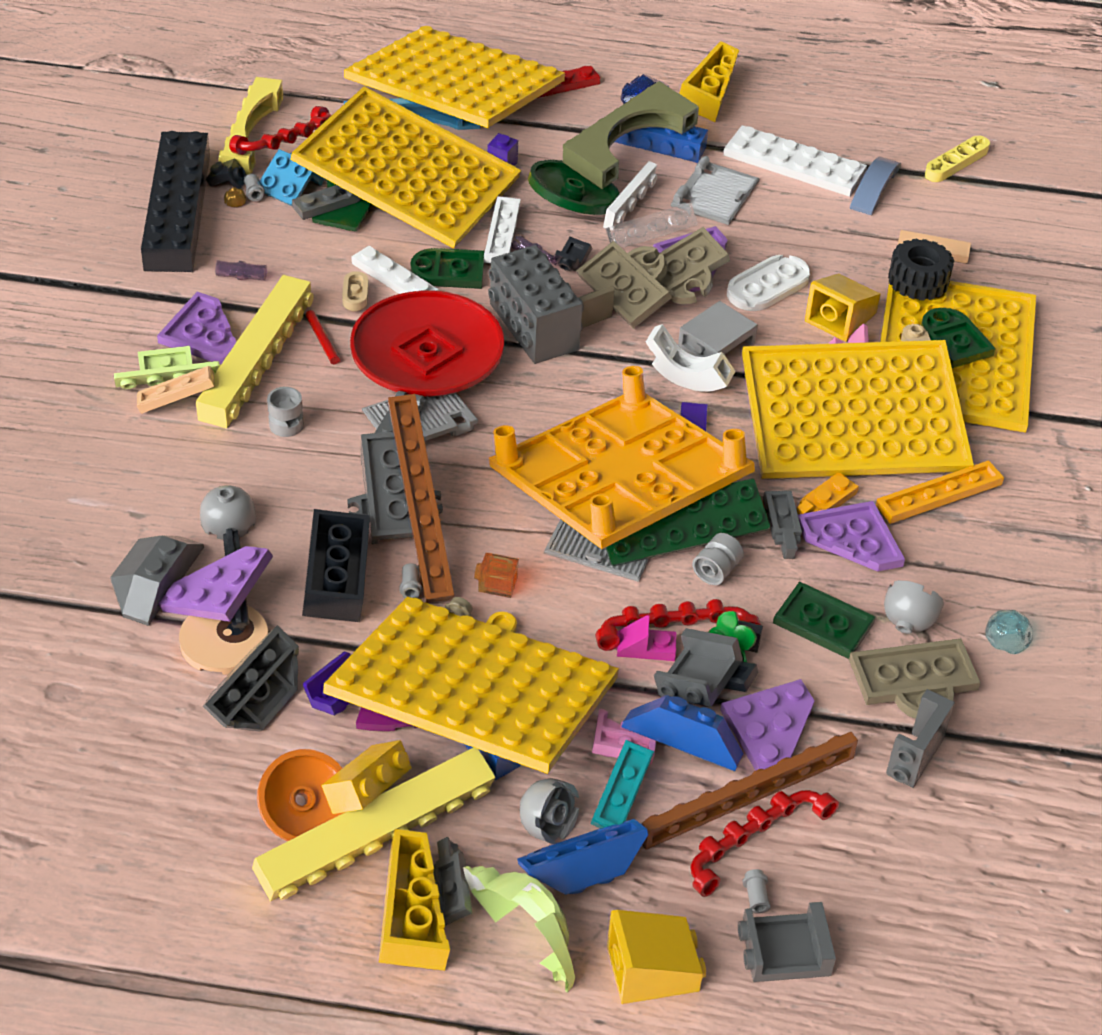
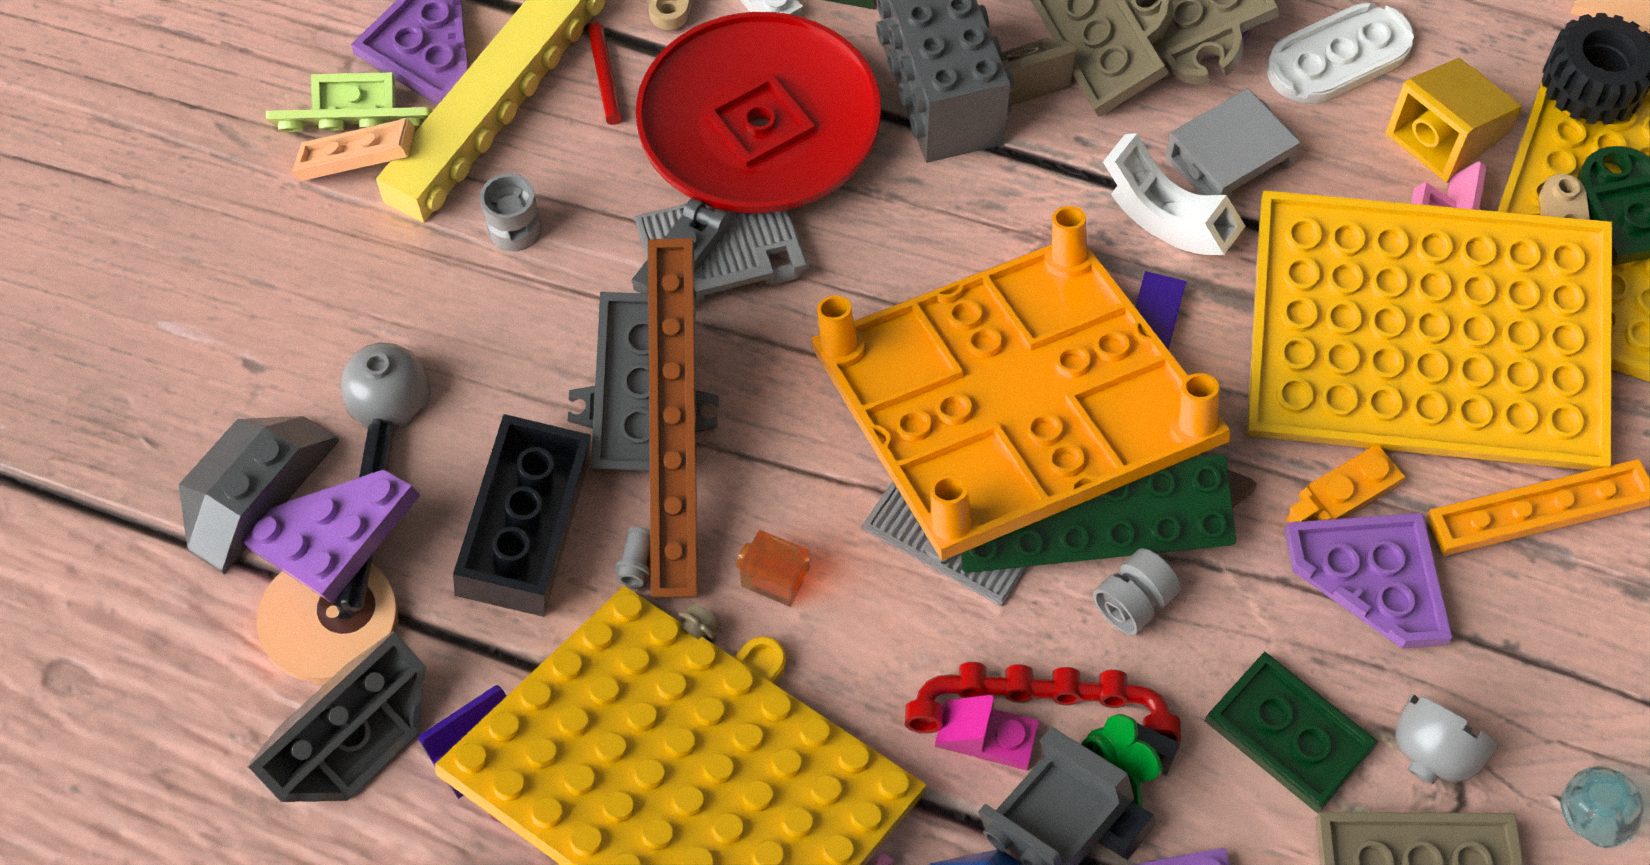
camera: 15 degrees right, 15 degrees up
dark grey hinge [763,491,802,559] -> none

